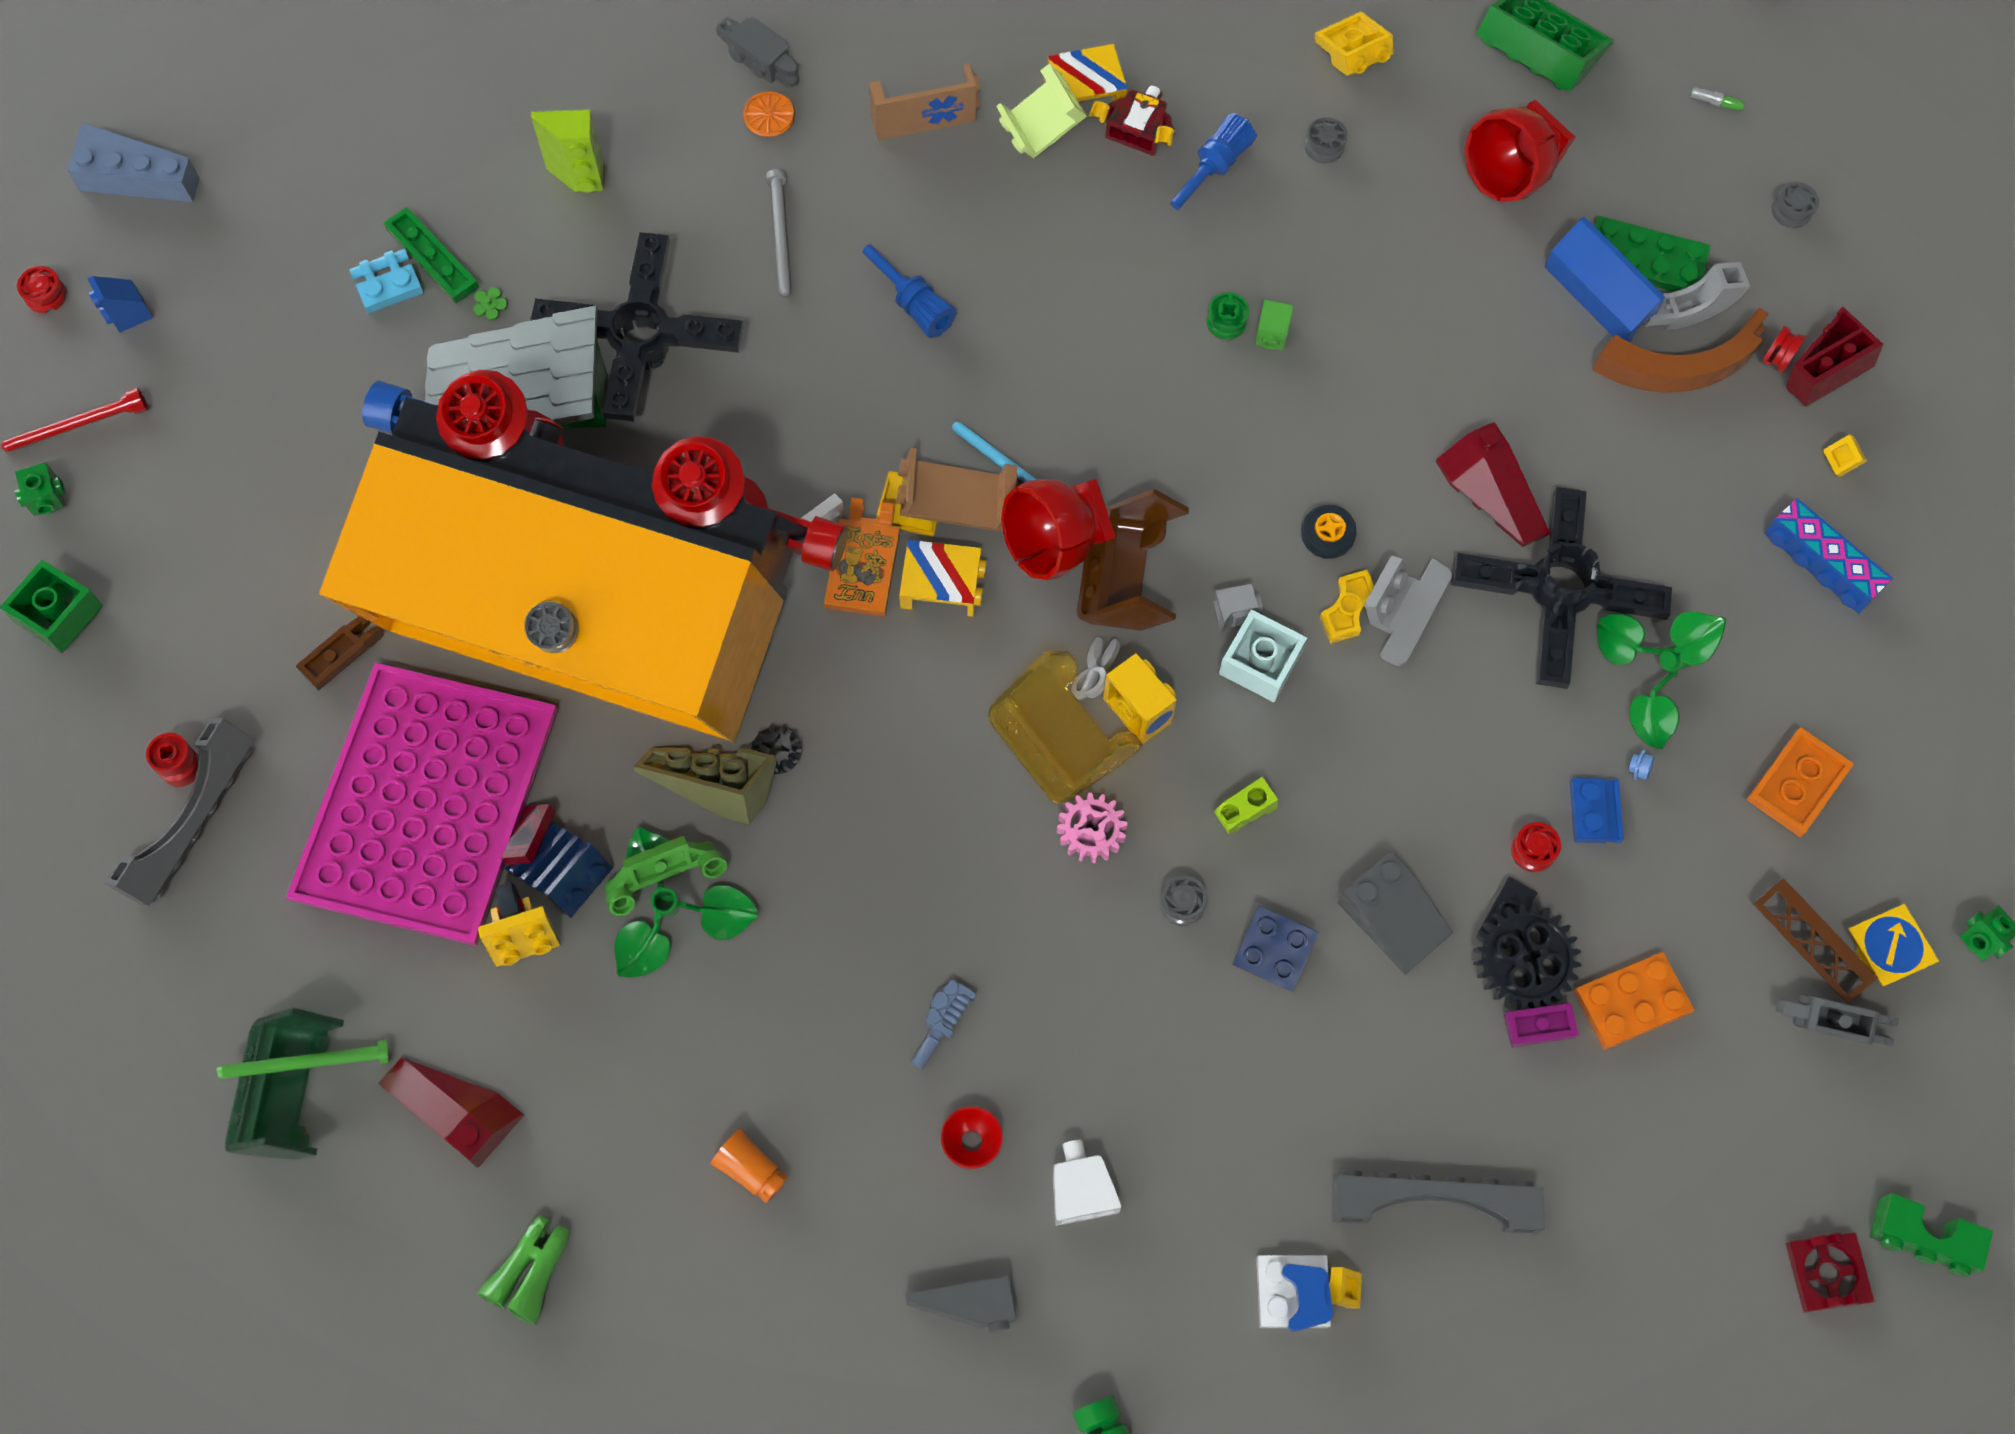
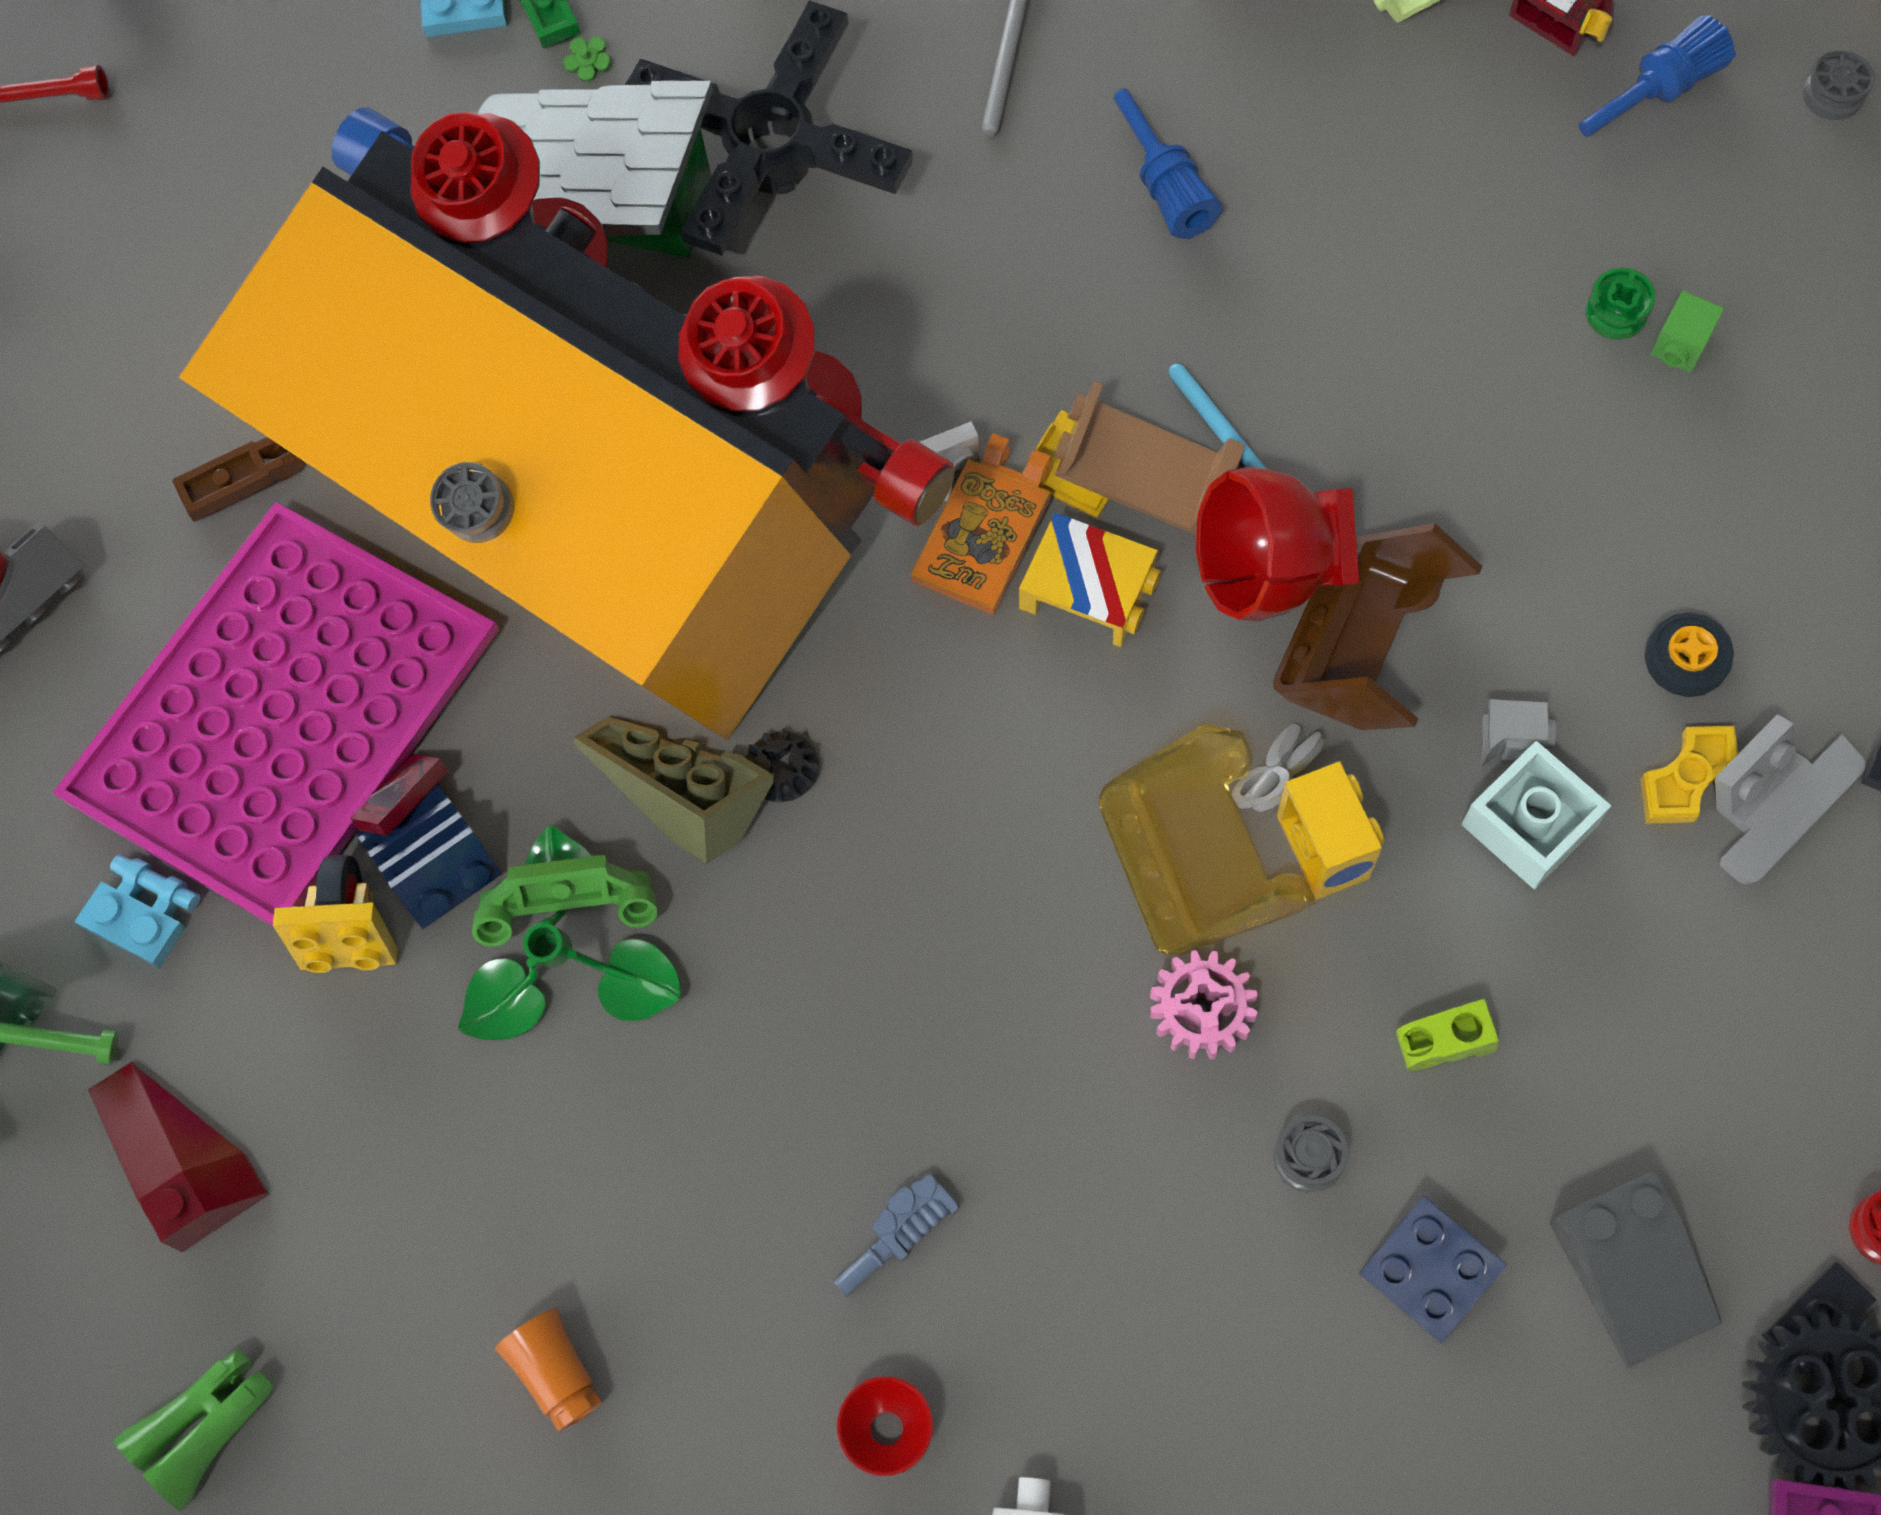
camera: 25 degrees right, 0 degrees up
none -> medium azure plate [74,854,200,968]

